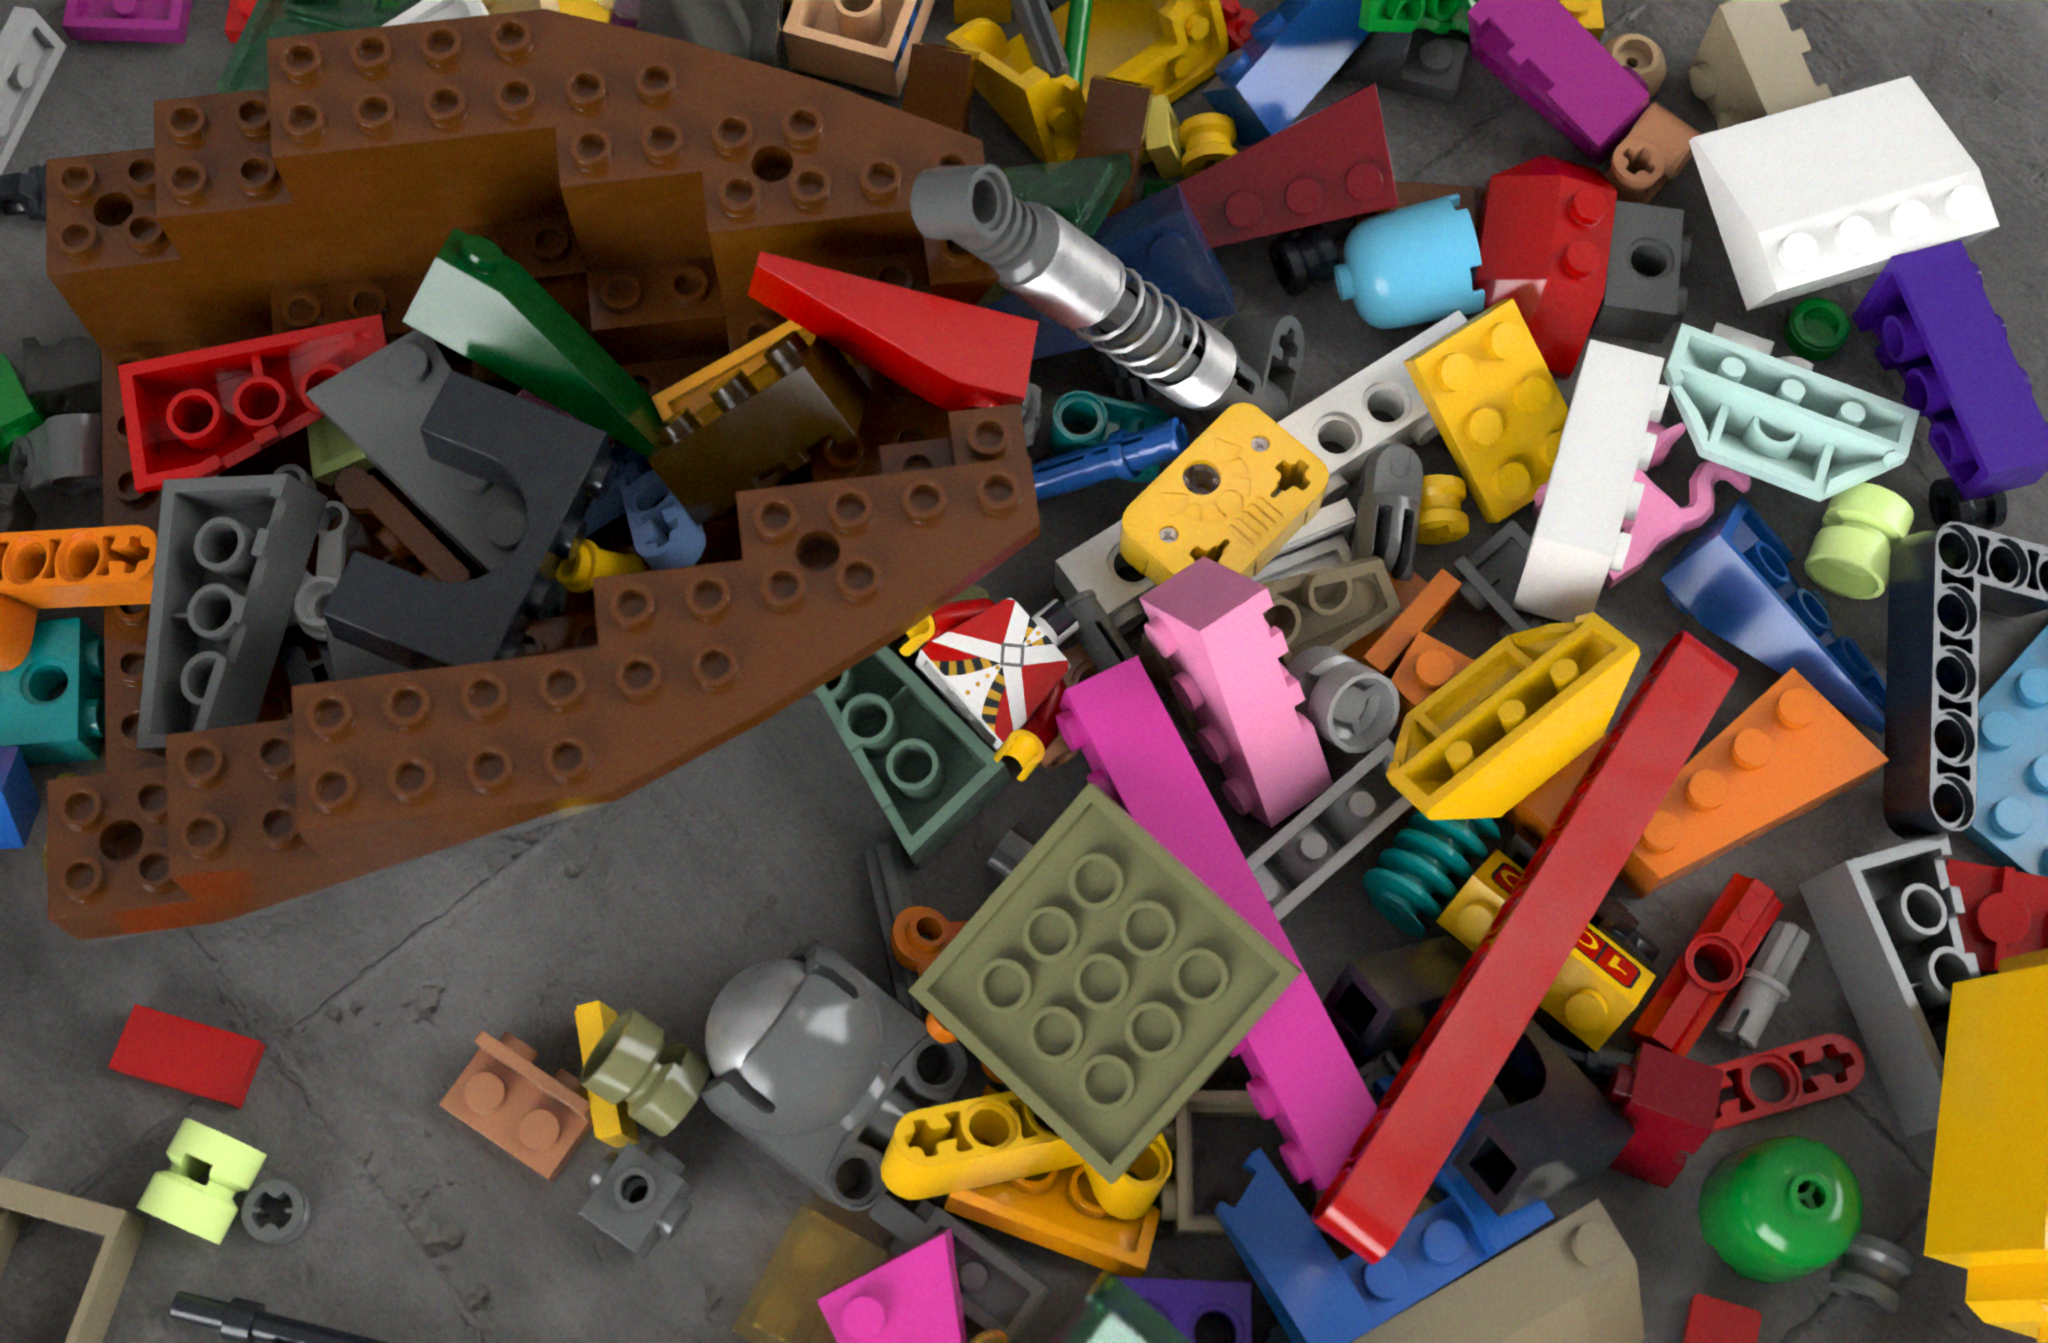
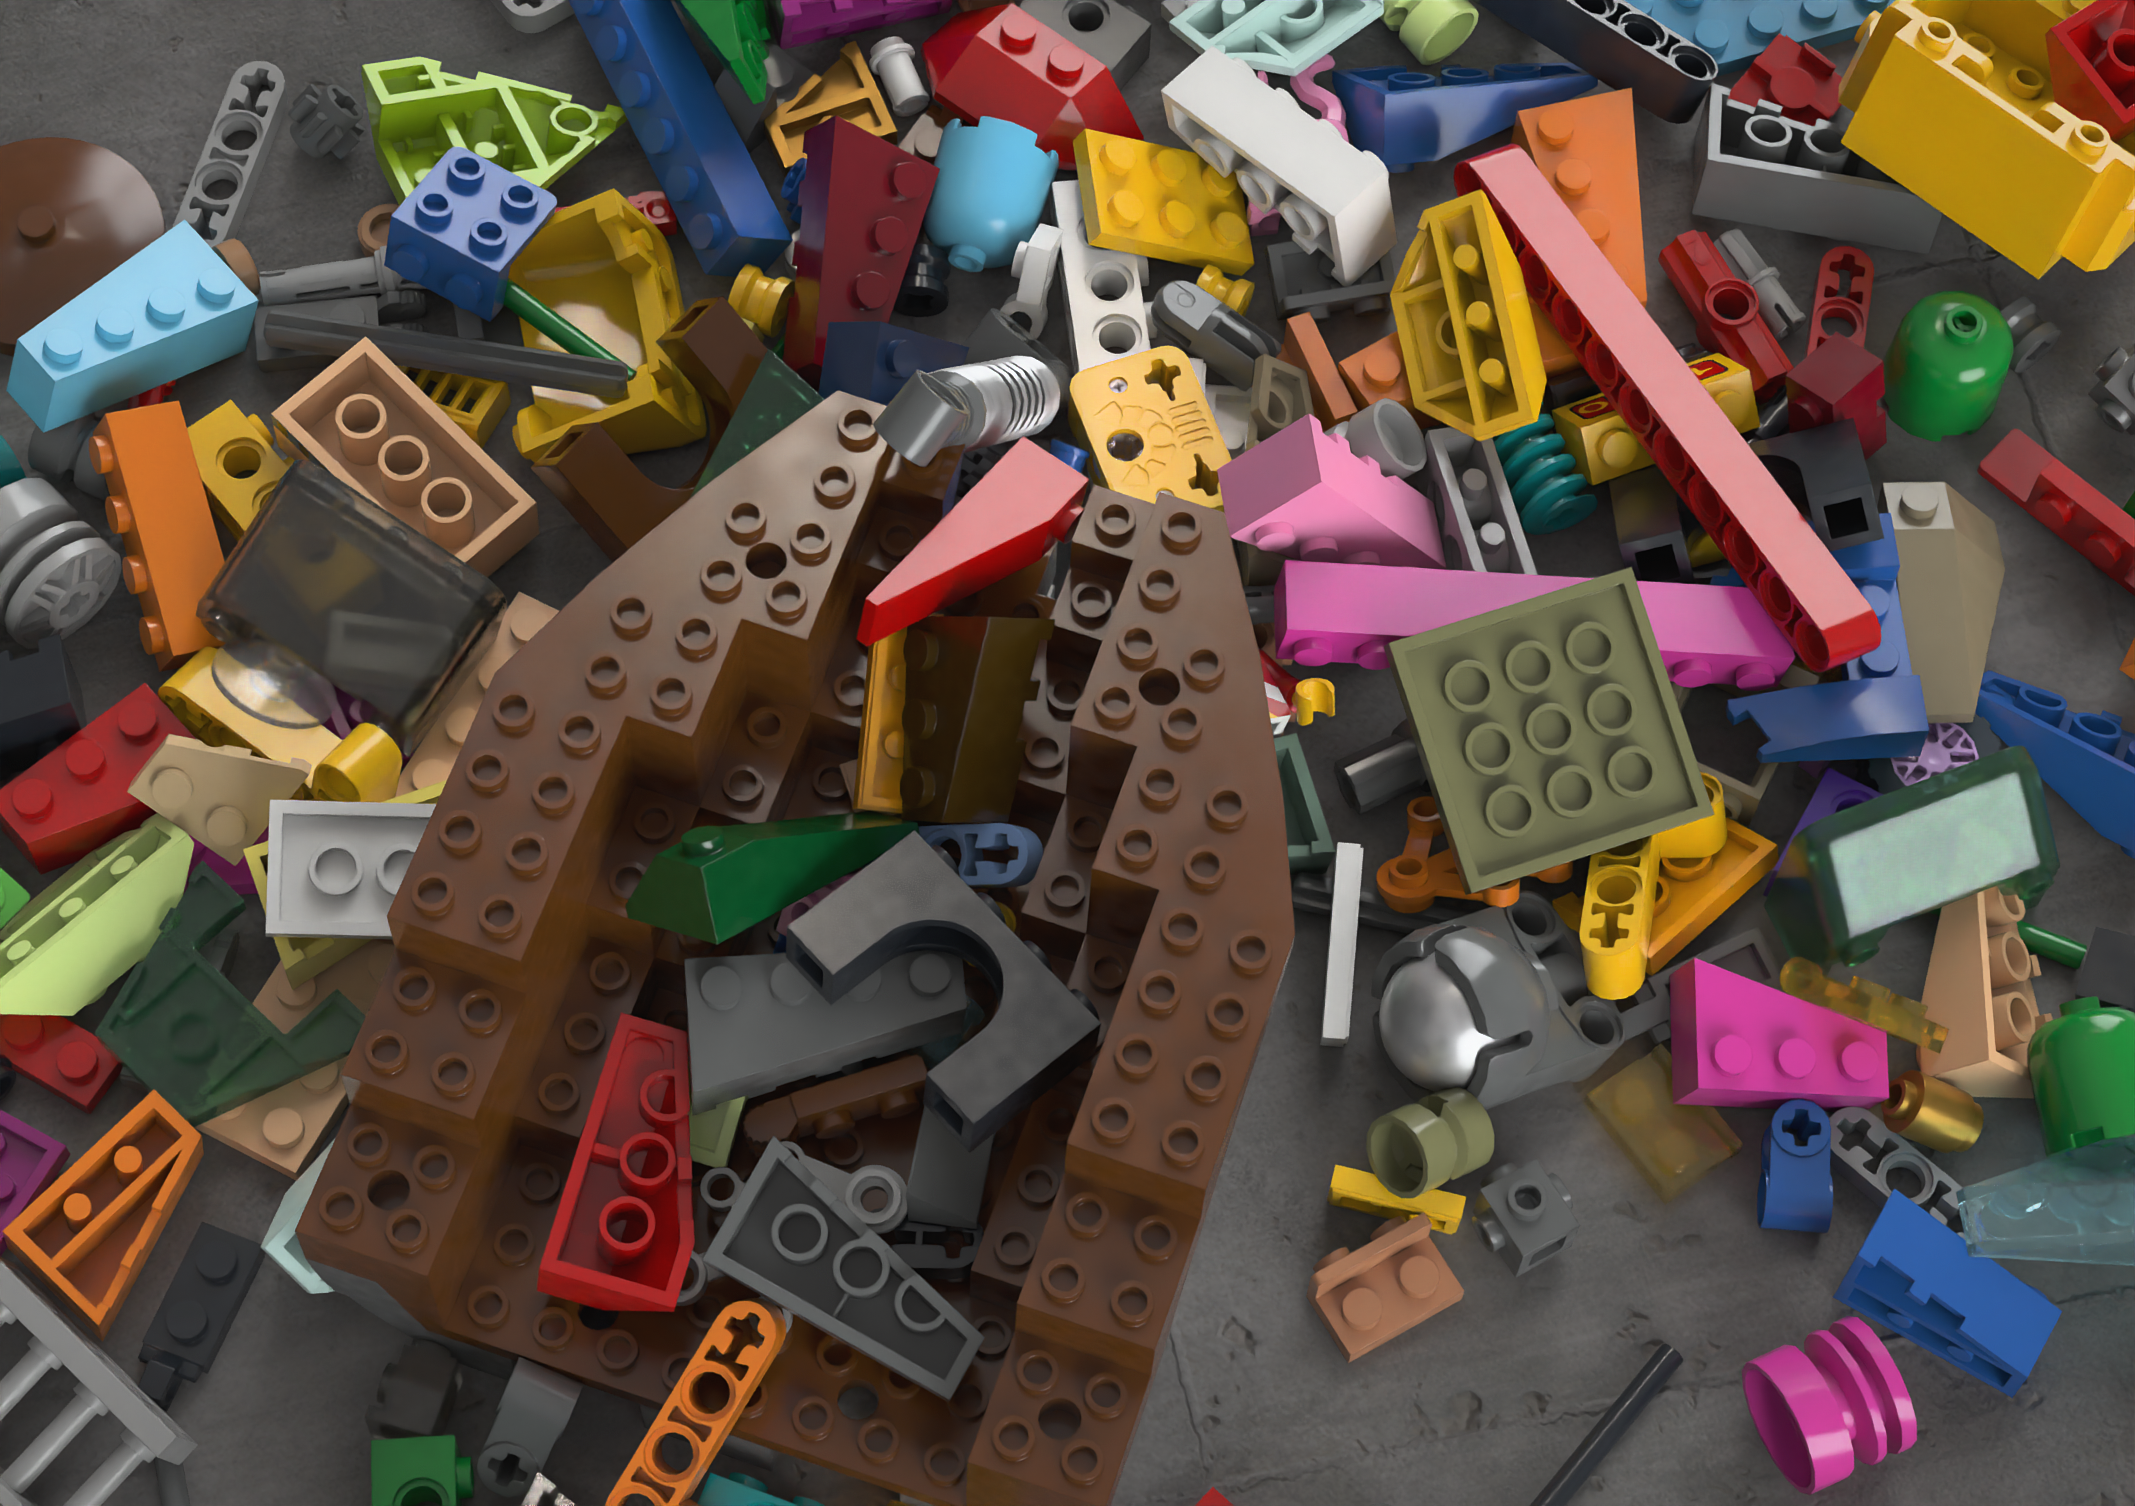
camera: 65 degrees left, 5 degrees down
none -> orange wedge [2,1089,204,1342]
none -> pearl gold wing [764,41,897,178]
none -> white pin [869,36,930,117]
none -> white plate [1000,223,1064,339]
none -> white tile [1320,842,1363,1047]

